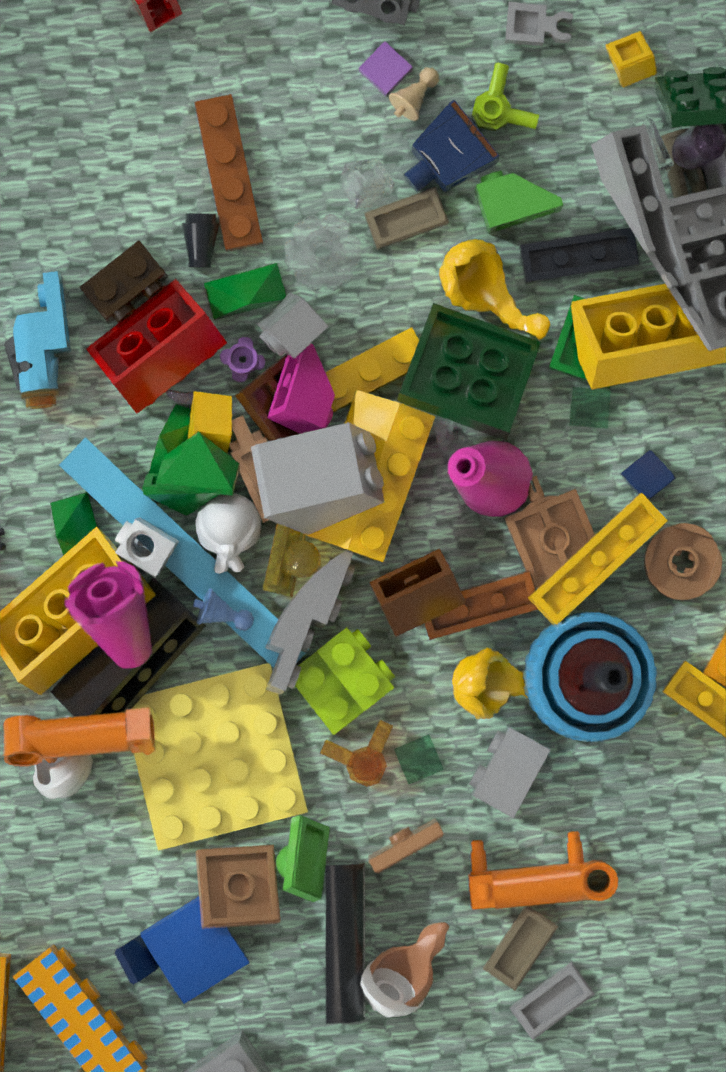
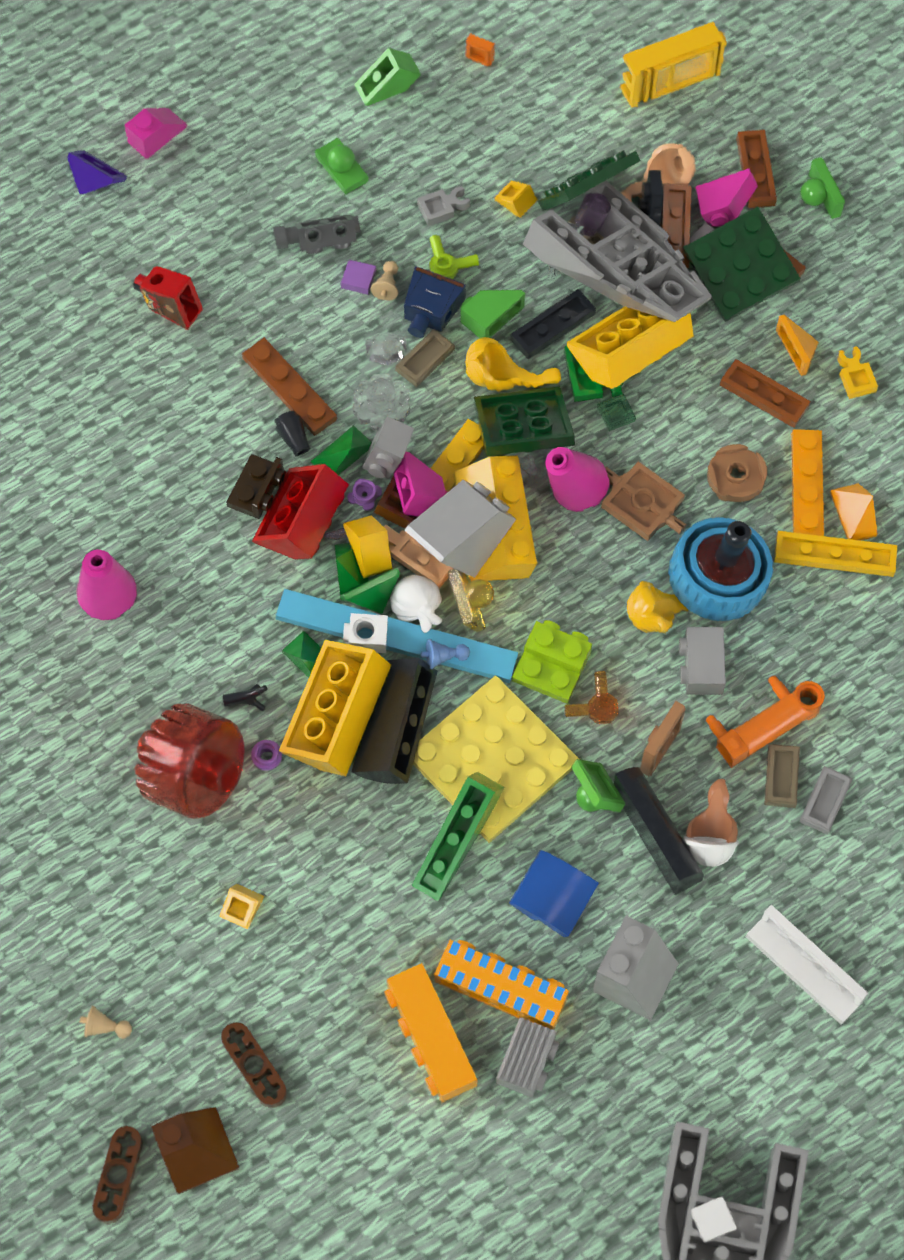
camera: 30 degrees left, 20 degrees down
medium azure plate [4,271,71,409] -> none
orange piece [4,708,155,767] -> none
white hat [33,716,93,799] -> none
dark pink cone [65,561,152,669] -> none
dark blue slope [114,935,159,985] -> none
green slope [156,432,240,496] -> none
medium nougat plate [195,845,281,929] -> none
light grey slope [265,550,355,695] -> none
reddish brown slope [369,548,466,637] -> none
clear green tile [394,734,444,784] -> none
dark orange plate [425,570,538,640] -> none
yellow plate [528,493,668,625] -> none
dark blue slope [620,450,676,500] -> none
none -> green slope [411,772,505,901]

